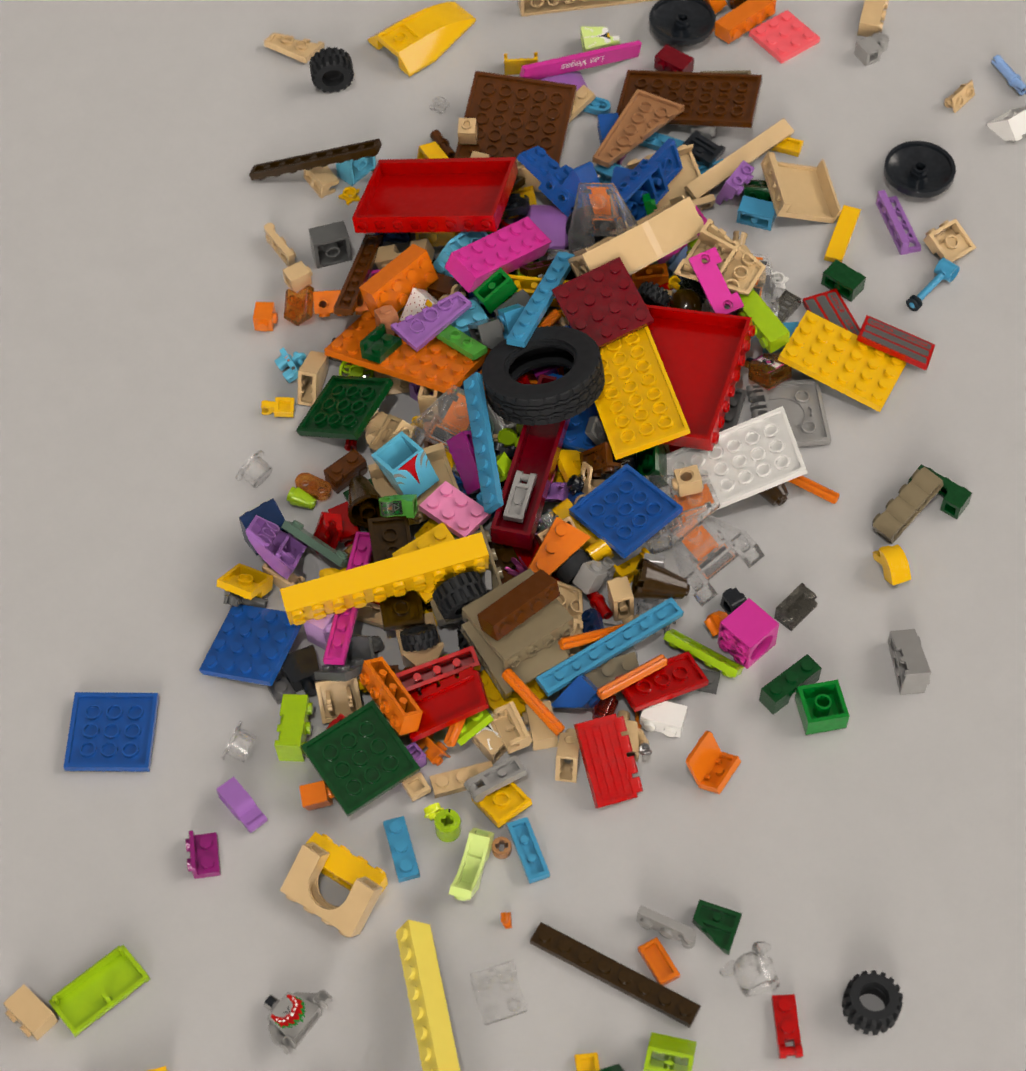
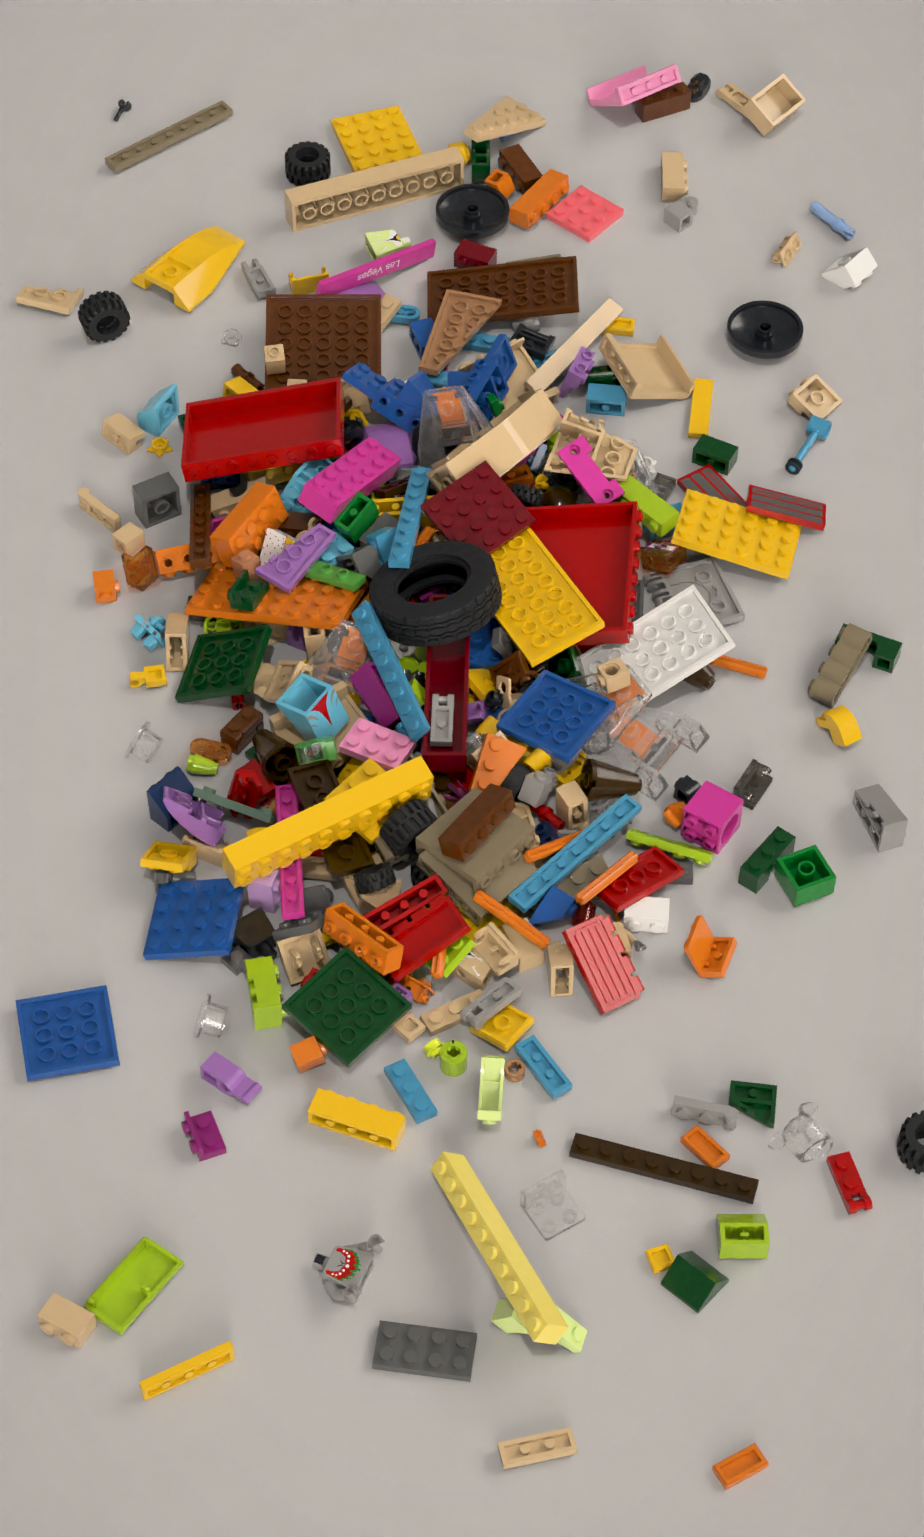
camera: 15 degrees left, 5 degrees down
dark brown plate [249,139,382,180] -> none
tan arch [280,842,383,937] -> none
medium lavender fence [876,190,922,255] -> none
none -> light grey hinge [241,258,276,299]

